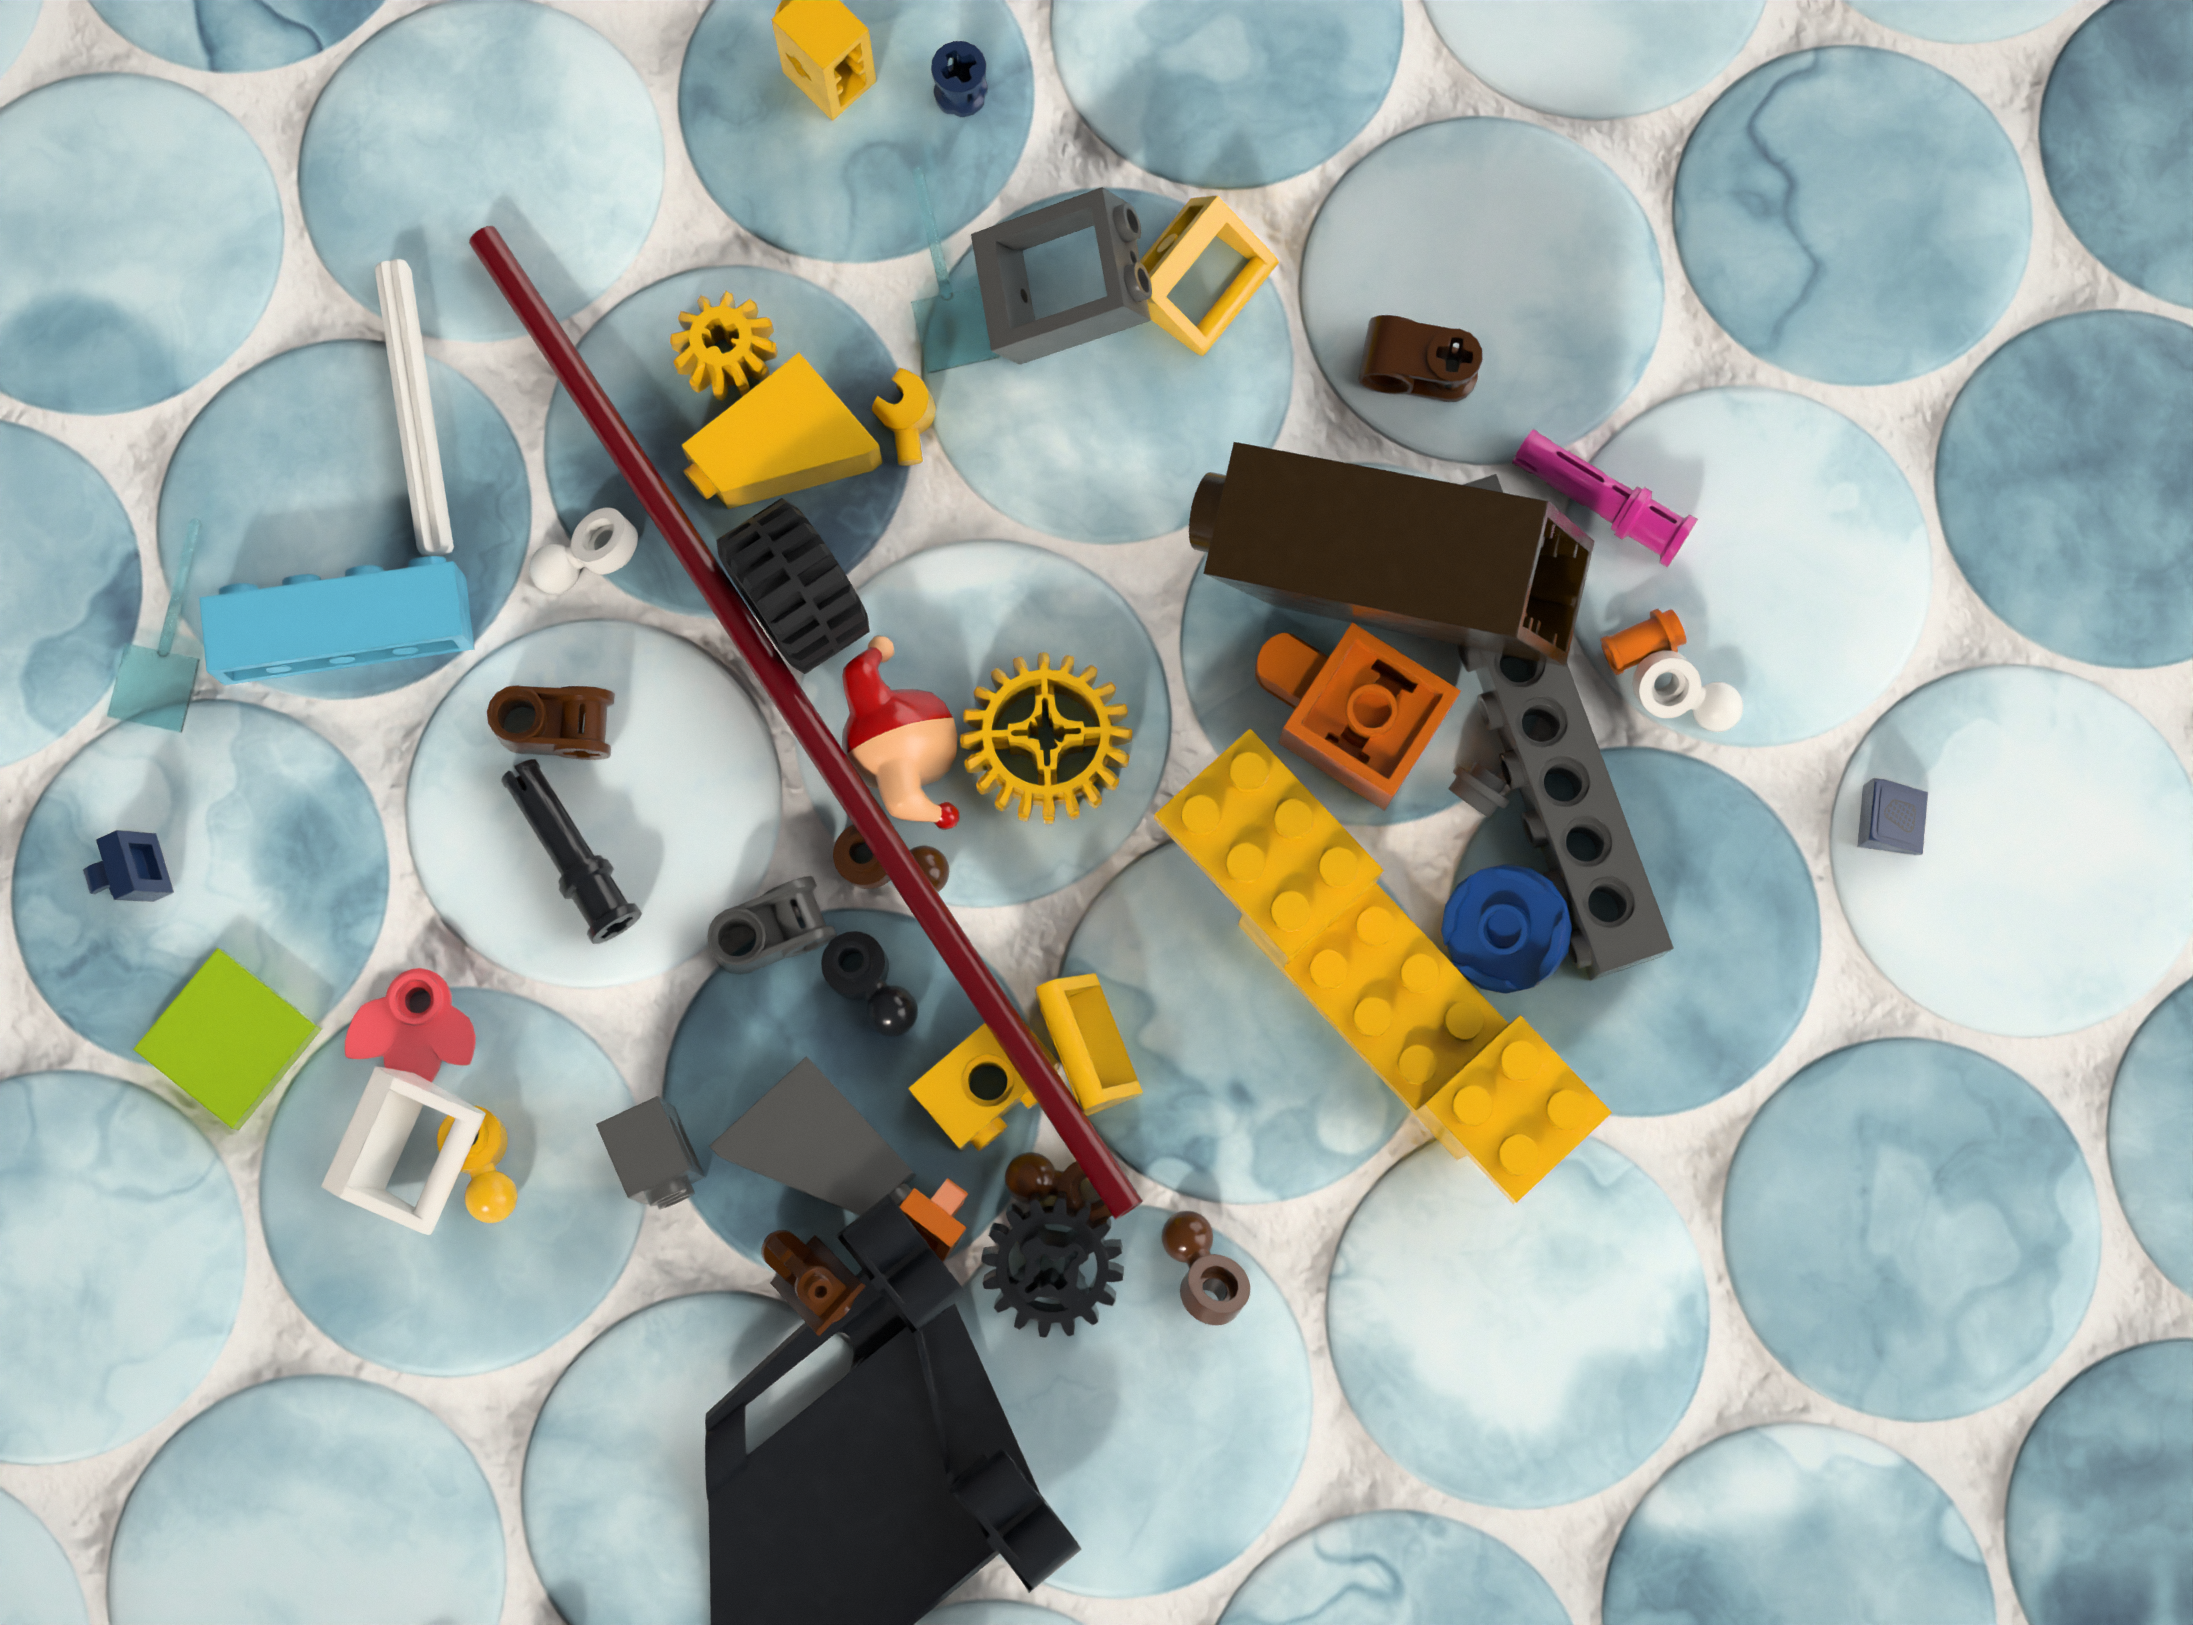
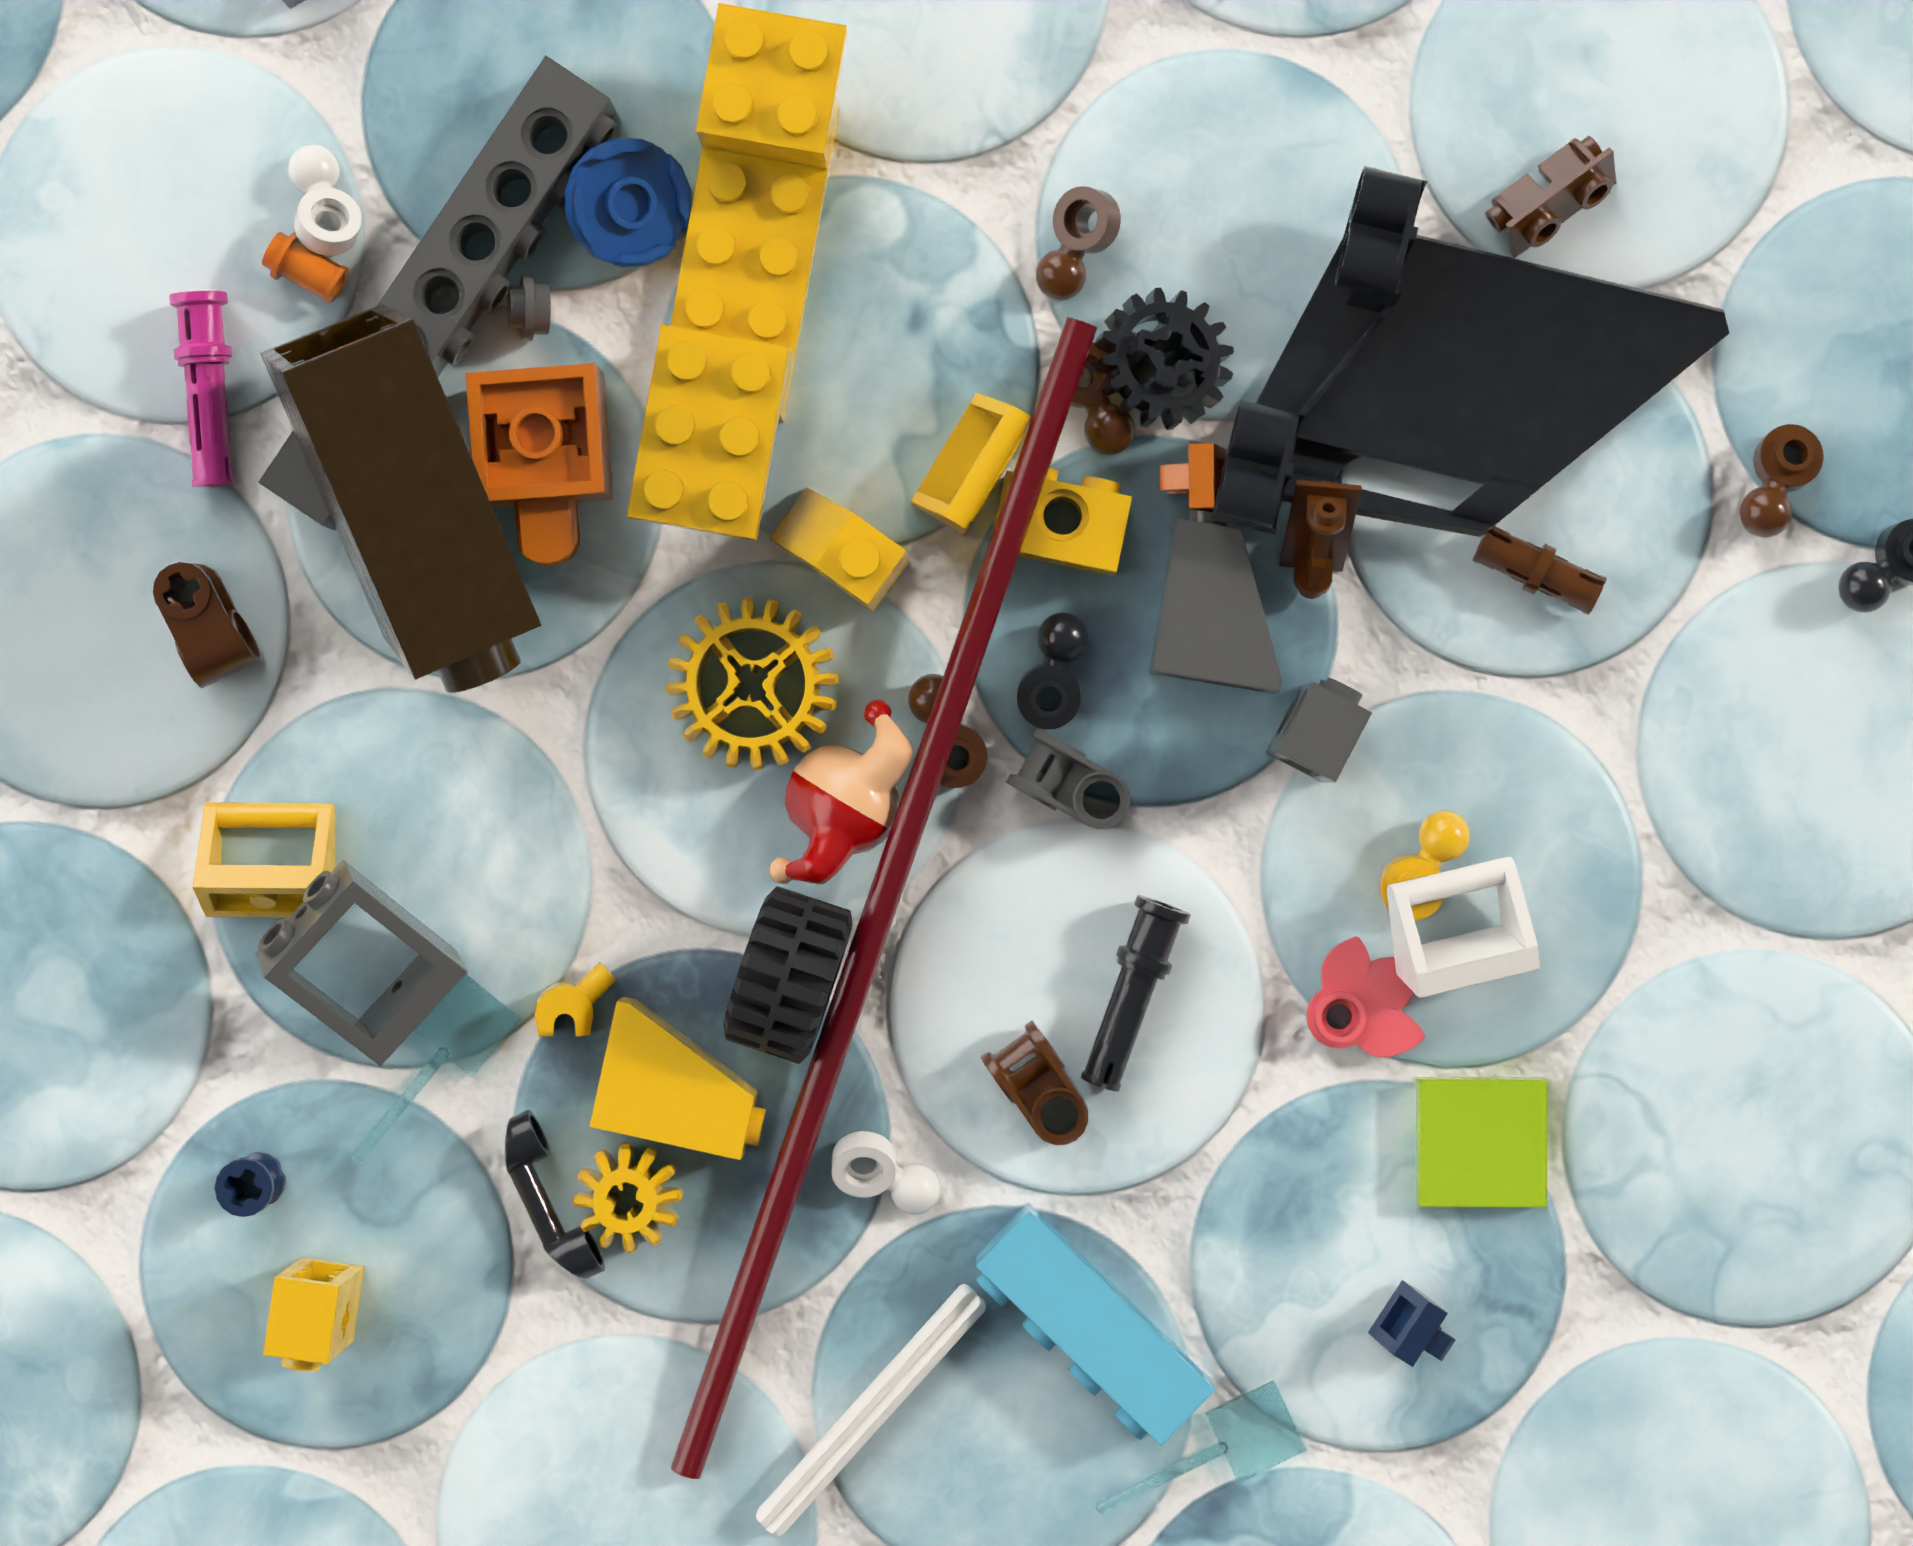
camera: 125 degrees left, 10 degrees up
none -> black bar [505,1109,605,1279]
none -> yellow slope [770,487,910,613]
none -> reddish brown pin [1472,525,1607,615]

